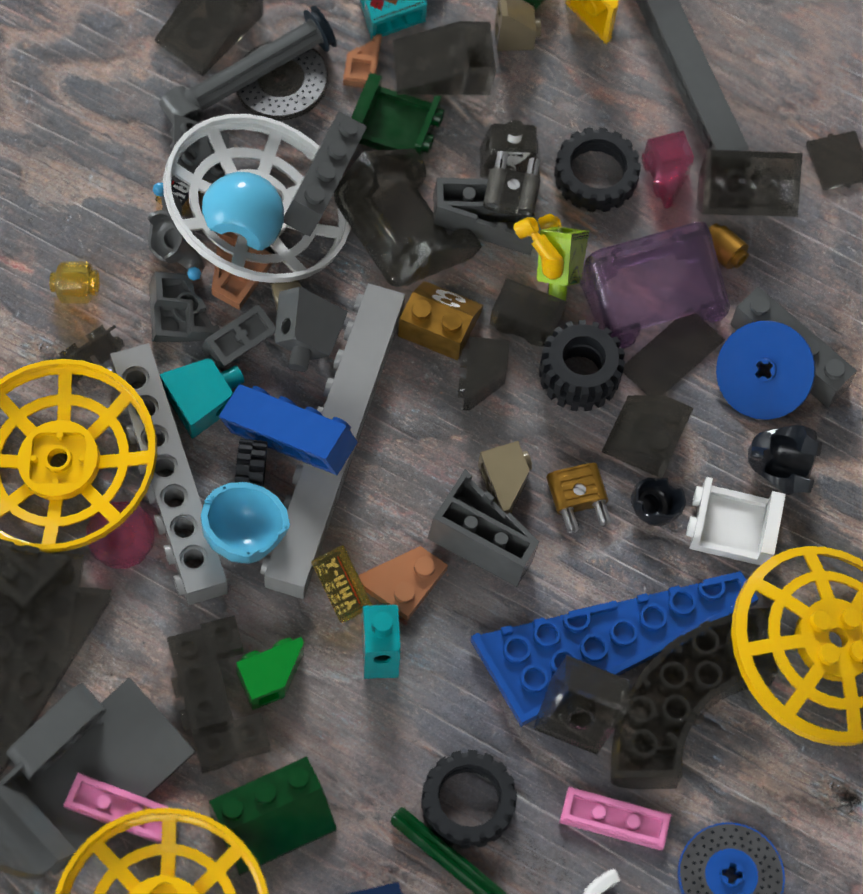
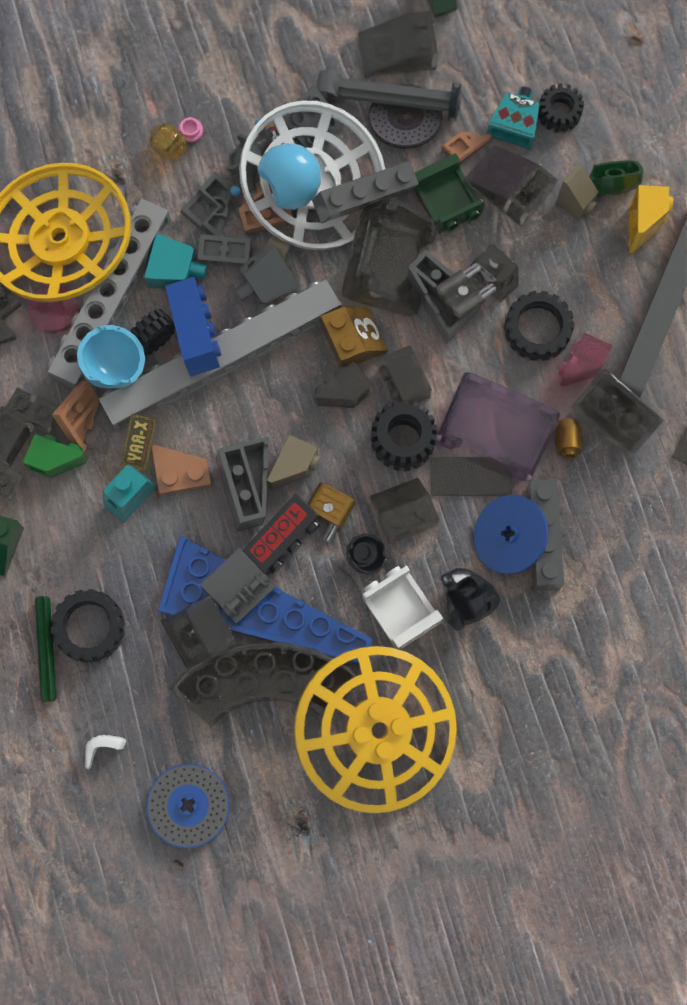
camera: 50 degrees right, 10 degrees up
clear smoke hinge [59,325,125,381] -> none
torso [514,214,589,303] -> none
bright pink tile [559,787,672,851] -> none
none -> nougat wing [52,380,100,452]
none -> bright pink plate [178,117,203,142]
none -> dark grey hinge [200,548,276,624]
none -> brick [242,493,322,575]

